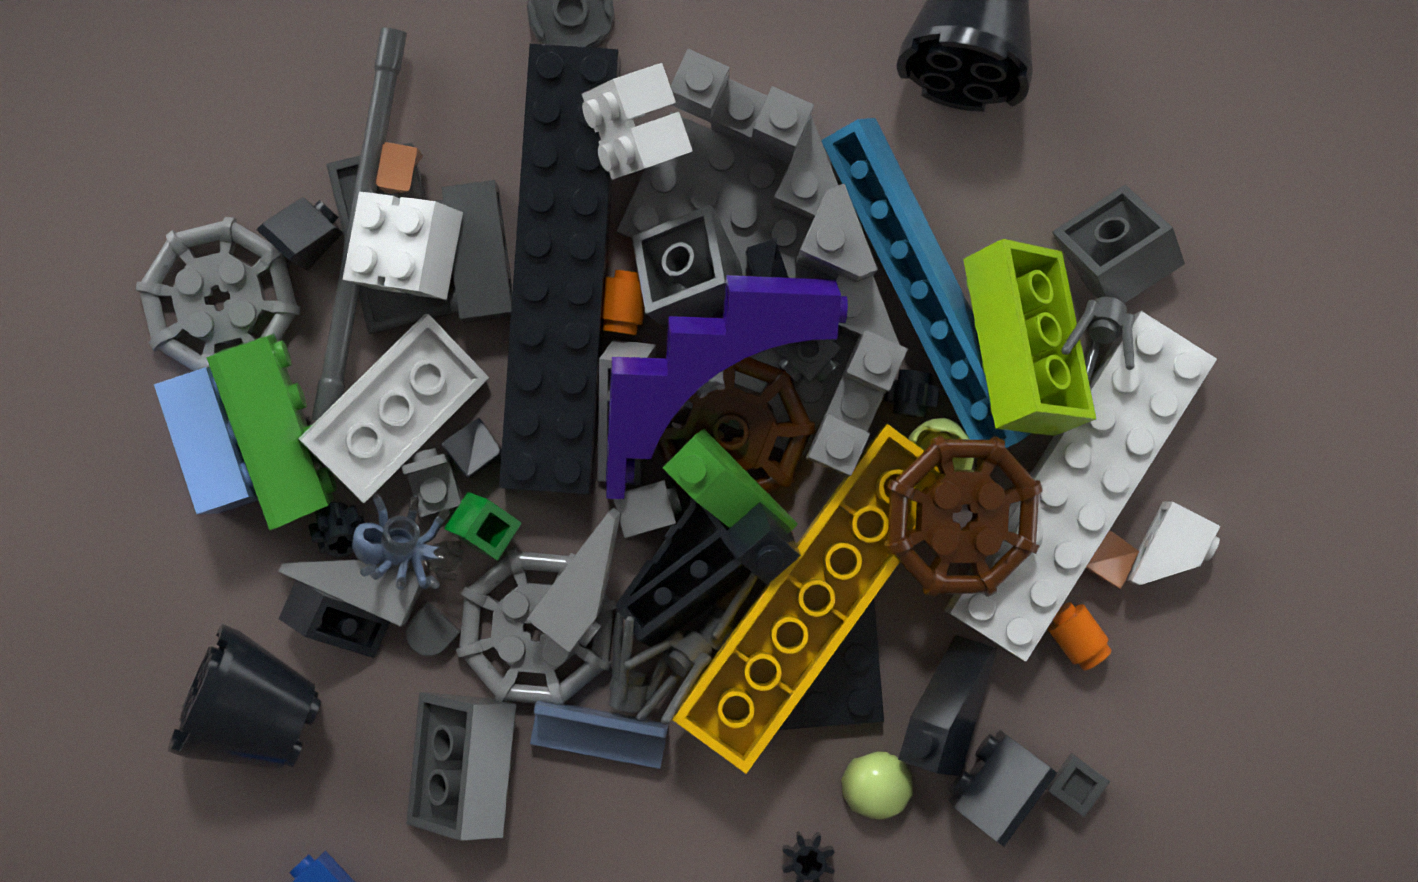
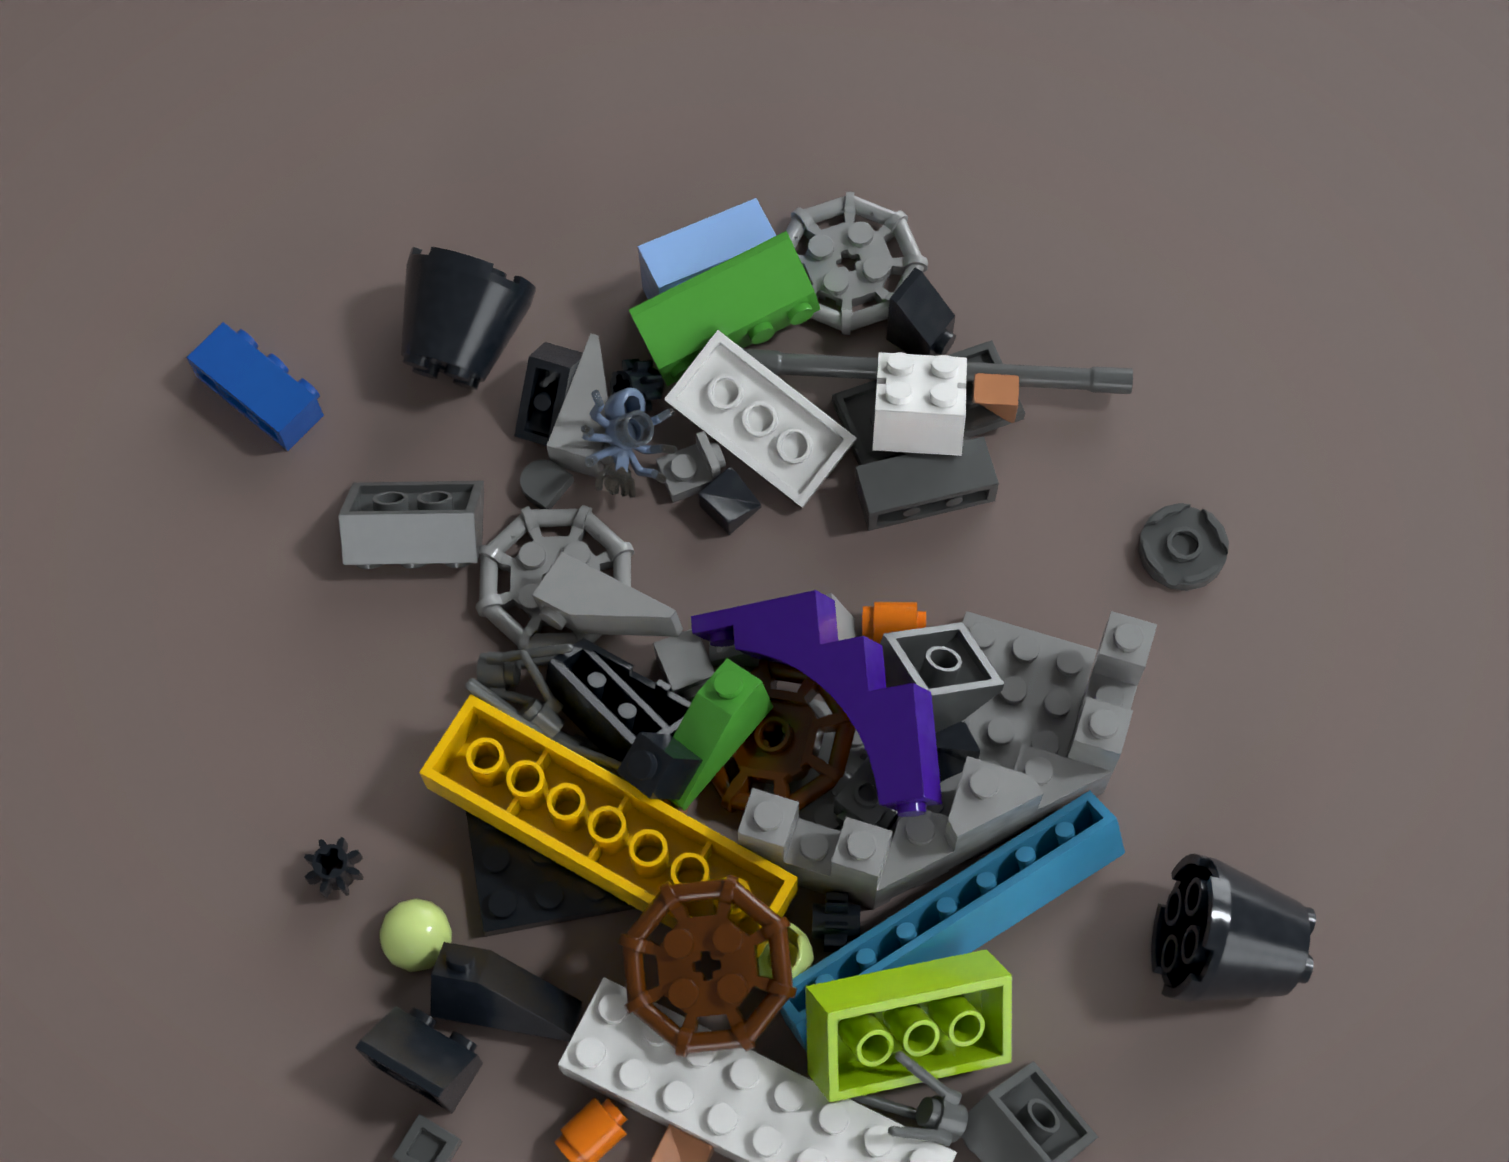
camera: 85 degrees right, 20 degrees down
green brick [444,492,522,561] -> none
black brick [499,43,621,494] -> none
sand blue panel [530,701,669,769] -> none
white piece [582,63,693,180] -> none

